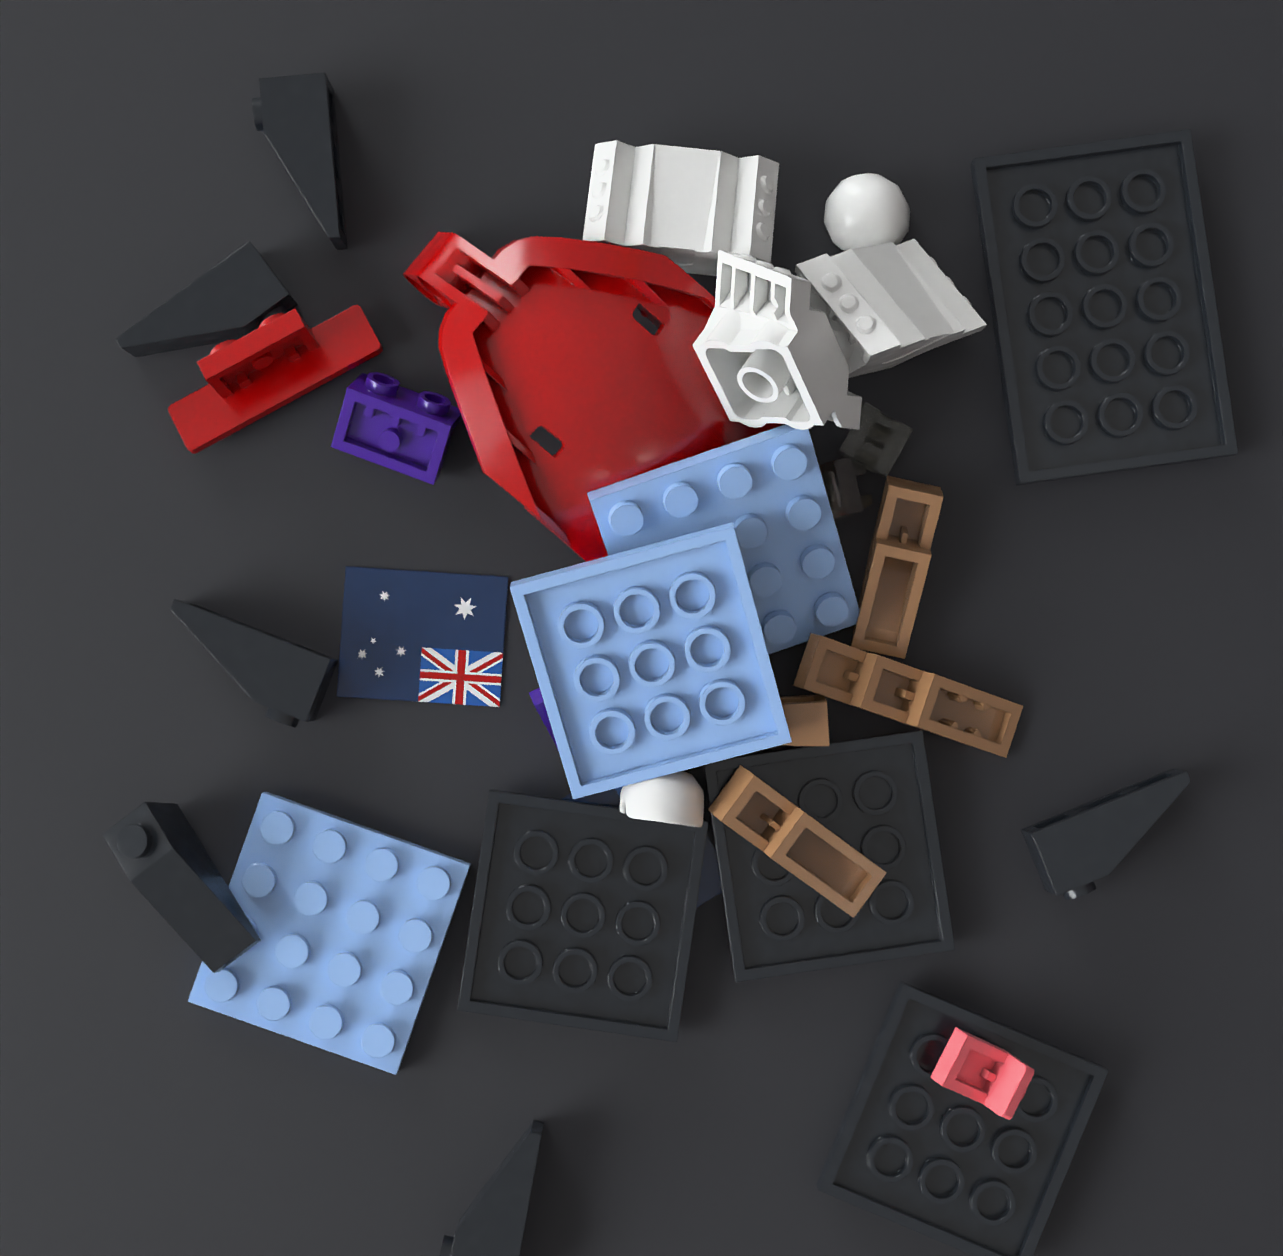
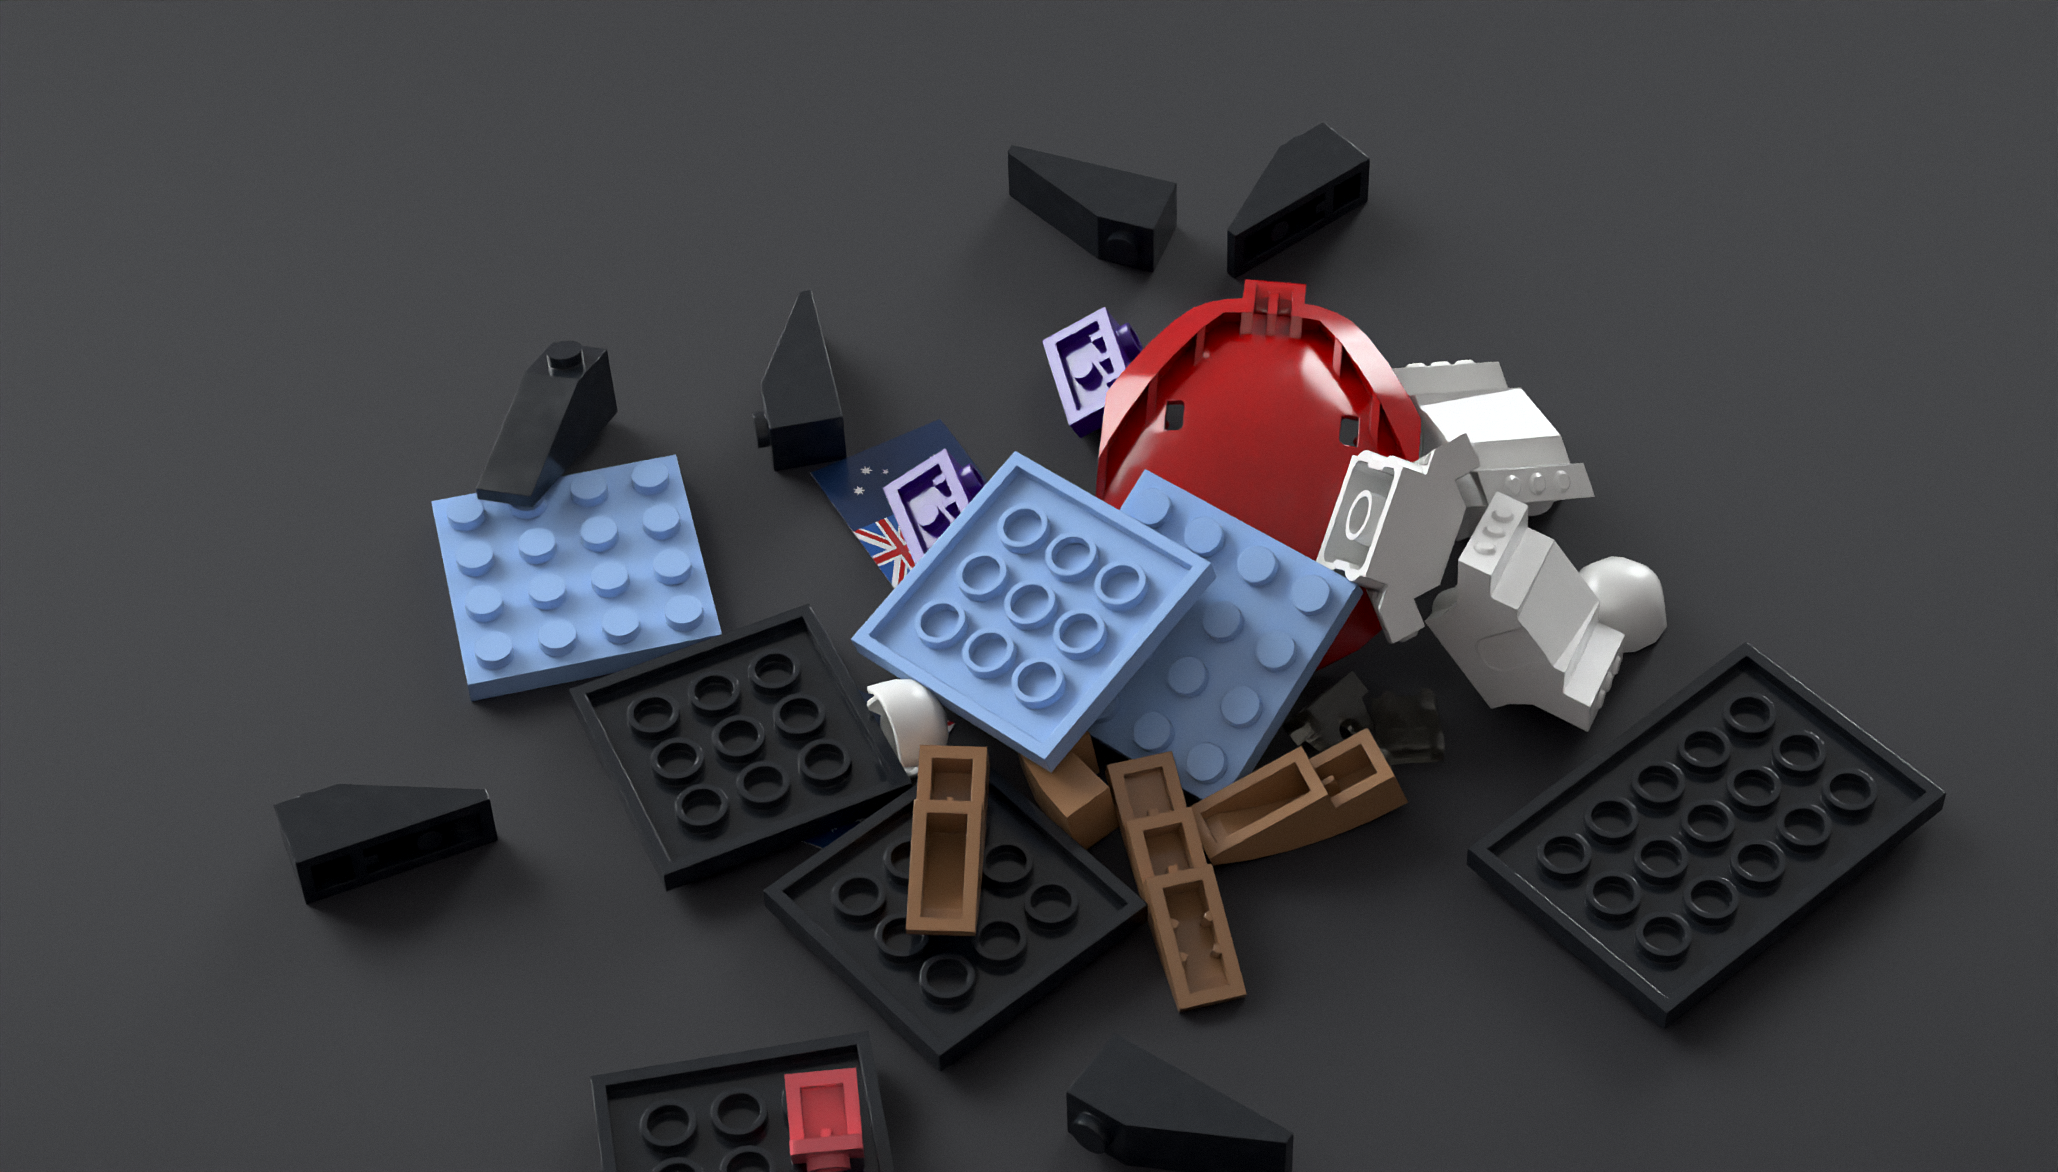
camera: 60 degrees right, 40 degrees down
red bracket [168,305,383,454] -> none
none -> bracket [883,449,986,565]

